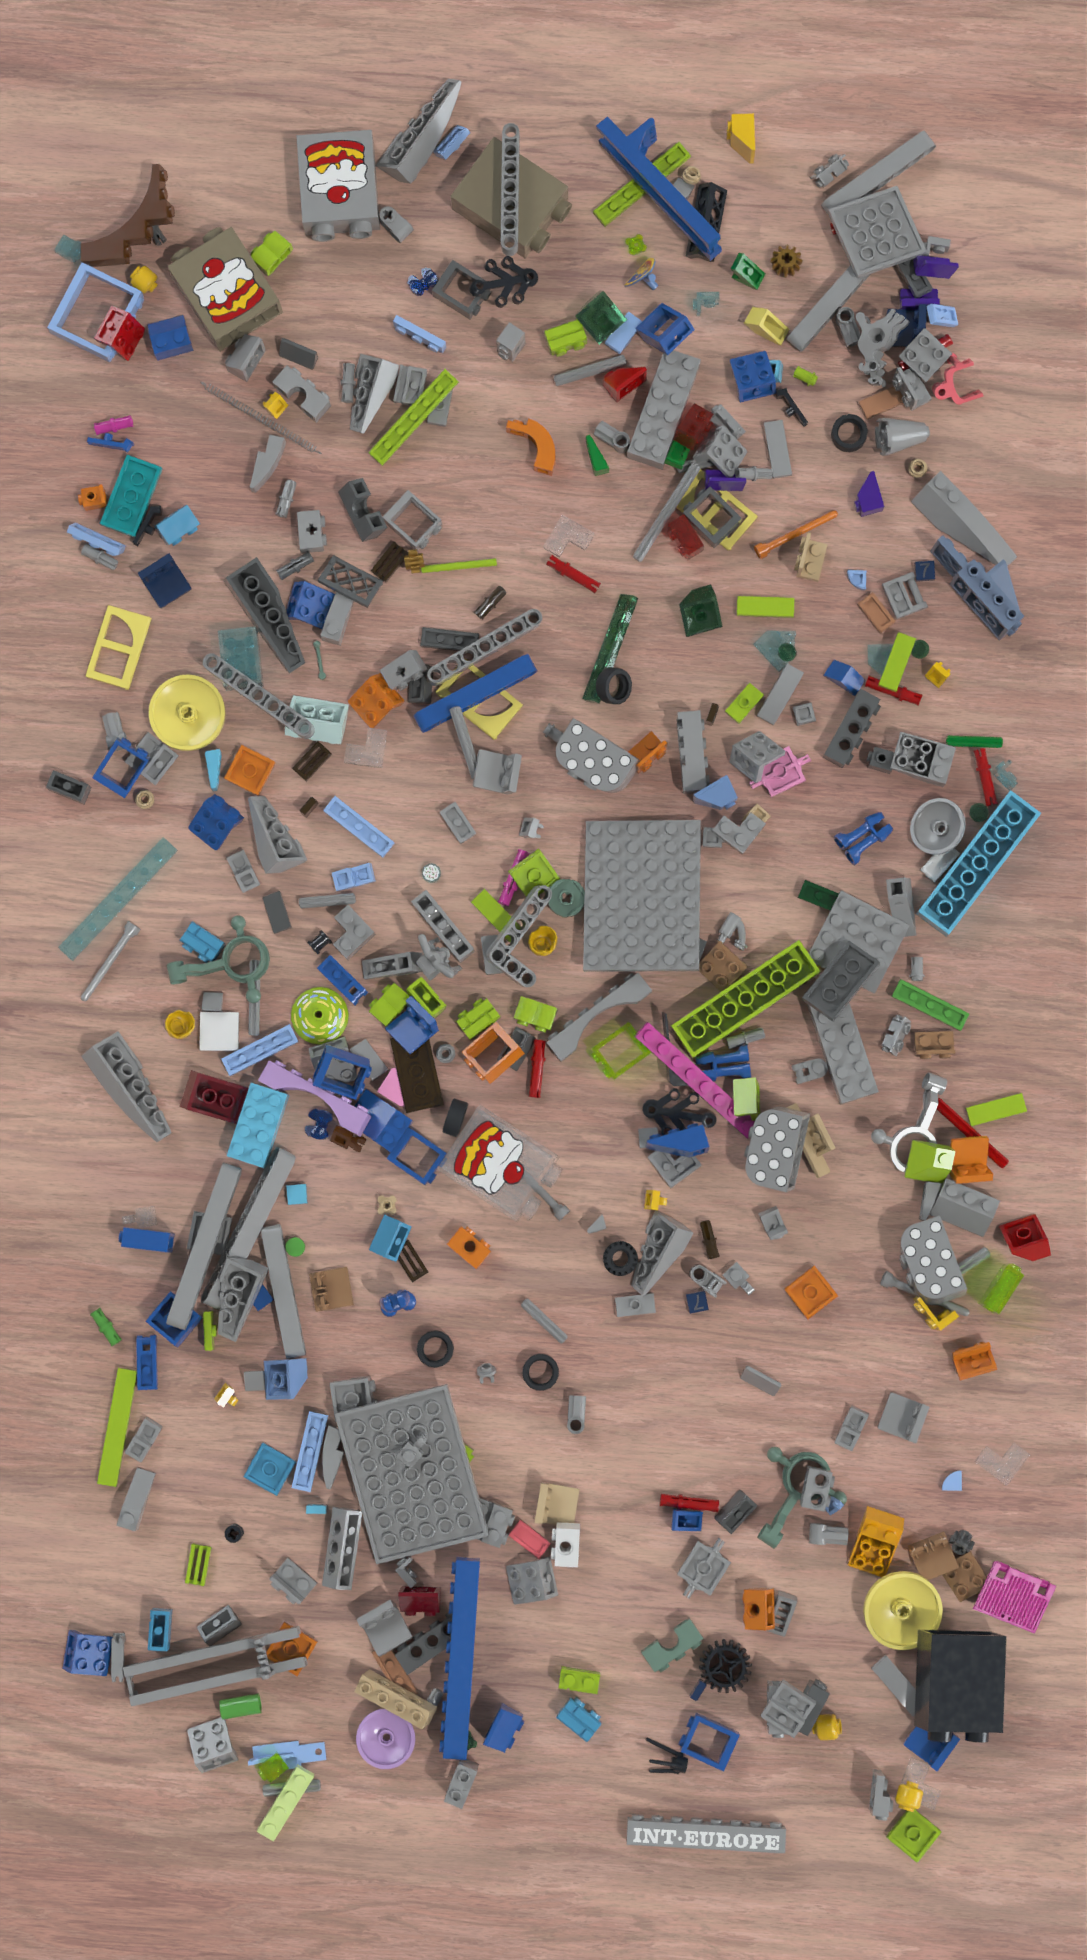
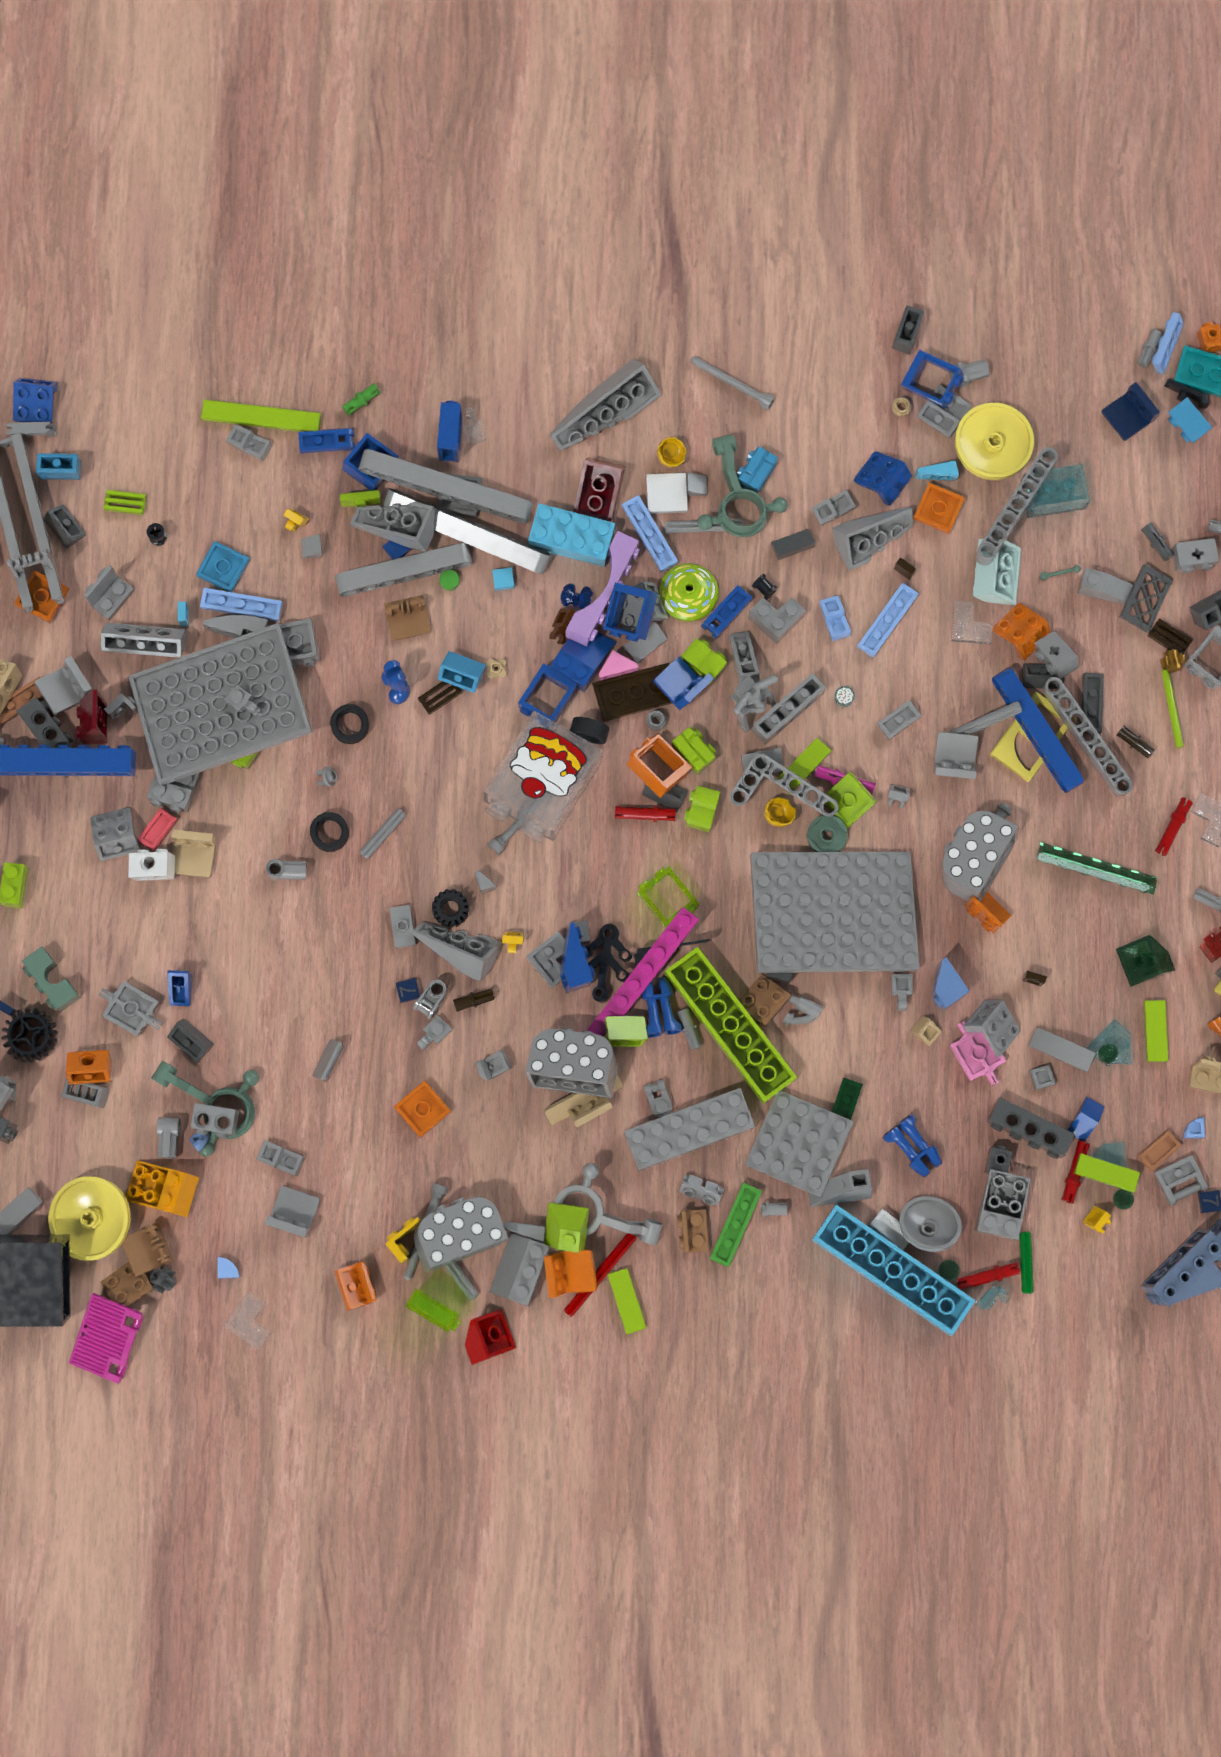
camera: 75 degrees right, 5 degrees down
clear light blue tile [58,837,178,961] -> none
light yellow window [86,605,152,690] -> none
light grey slope [116,1467,156,1531] -> none
dark grey wedge [223,557,305,674] -> none
medium blue slope [264,1358,308,1400] -> none
blue bracket [286,581,335,630] -> none
dark brown tile [292,741,332,782] -> none
light grey axle [299,893,356,908] -> none
lime brick [407,976,446,1019] -> none
orange brick [446,1226,492,1269] -> none
light grey arch [547,973,652,1062] -> none
black tyre [596,668,632,704] -> none
red pin [660,1494,719,1512] -> none
light grey wedge [676,710,710,794] -> none
light grey plate [712,812,766,854] -> none
lime plate [725,683,764,724] -> none
dark grey plate [802,941,880,1022] -> none

